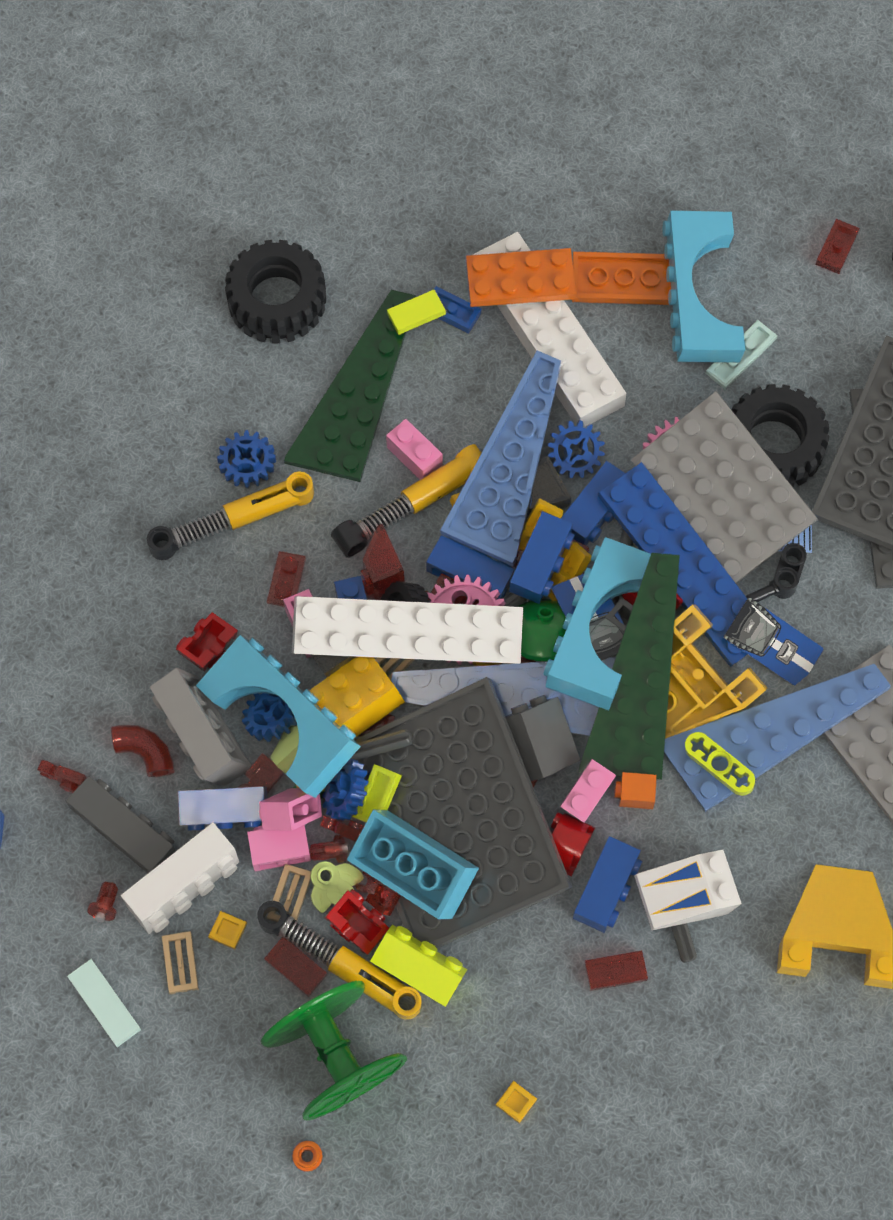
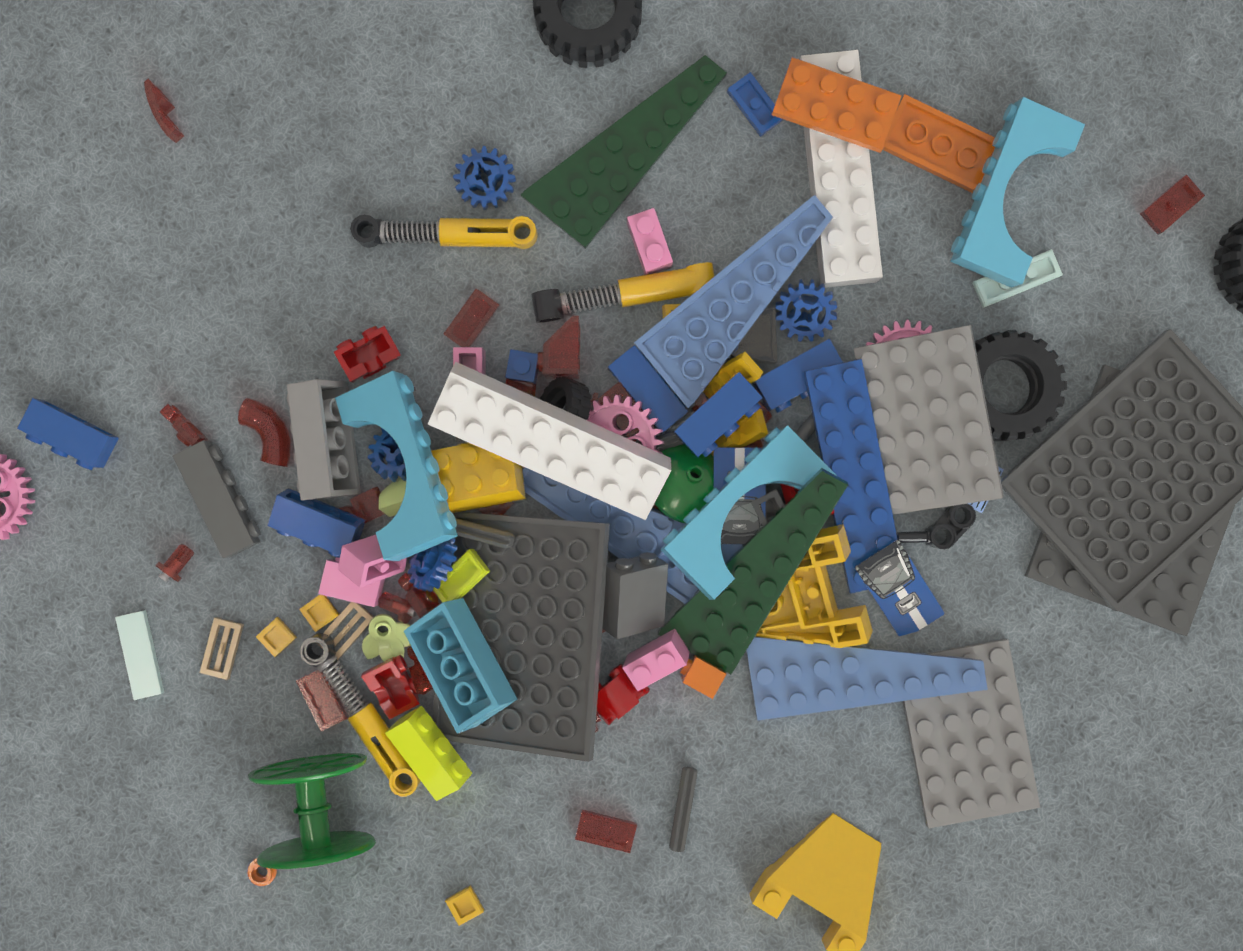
camera: 25 degrees right, 20 degrees up
white brick [121,823,239,934] -> none
neon yellow tile [387,290,446,335] -> none
blue brick [573,836,643,933] -> none
white slope [634,850,742,930] -> none
neon yellow beam [685,732,755,796] -> none
none -> yellow tile [299,594,340,632]

